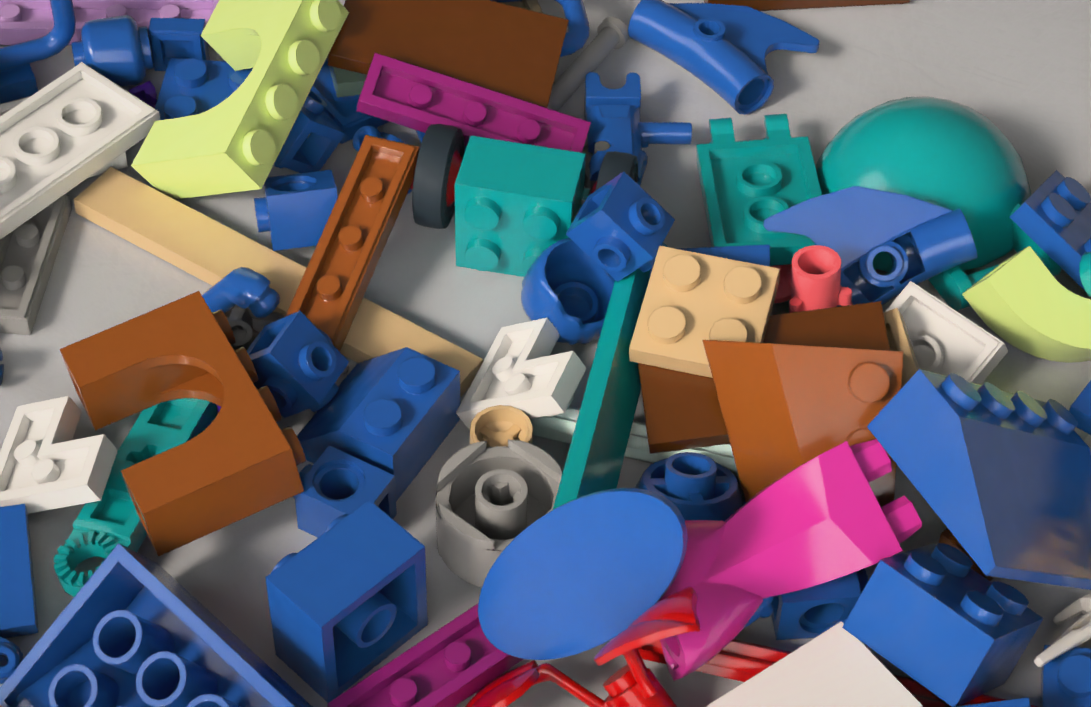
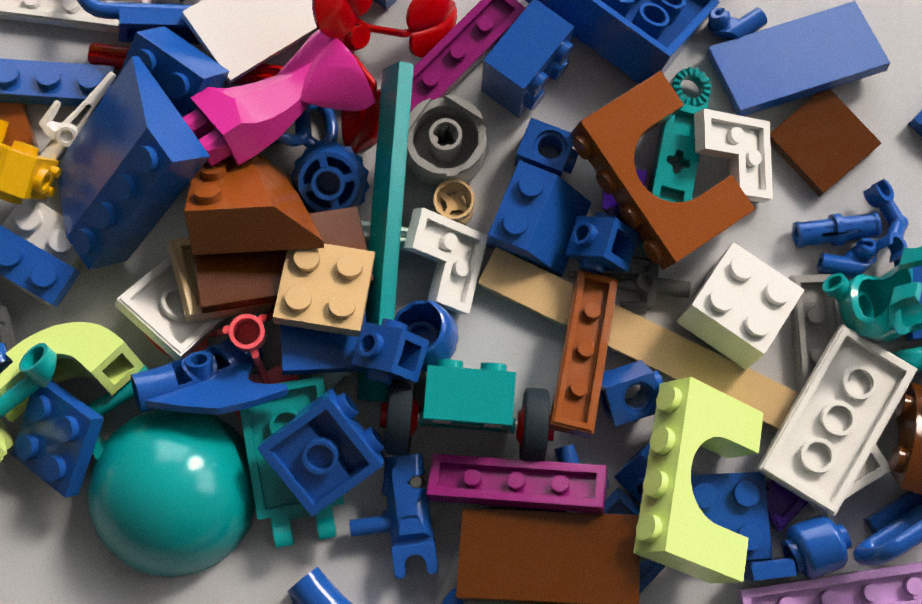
camera: 170 degrees right, 30 degrees up
blue arm [202,267,280,318] -> none
shield [478,488,688,660] -> none
none -> blue plate [257,388,386,517]
none -> white brick [677,242,804,370]

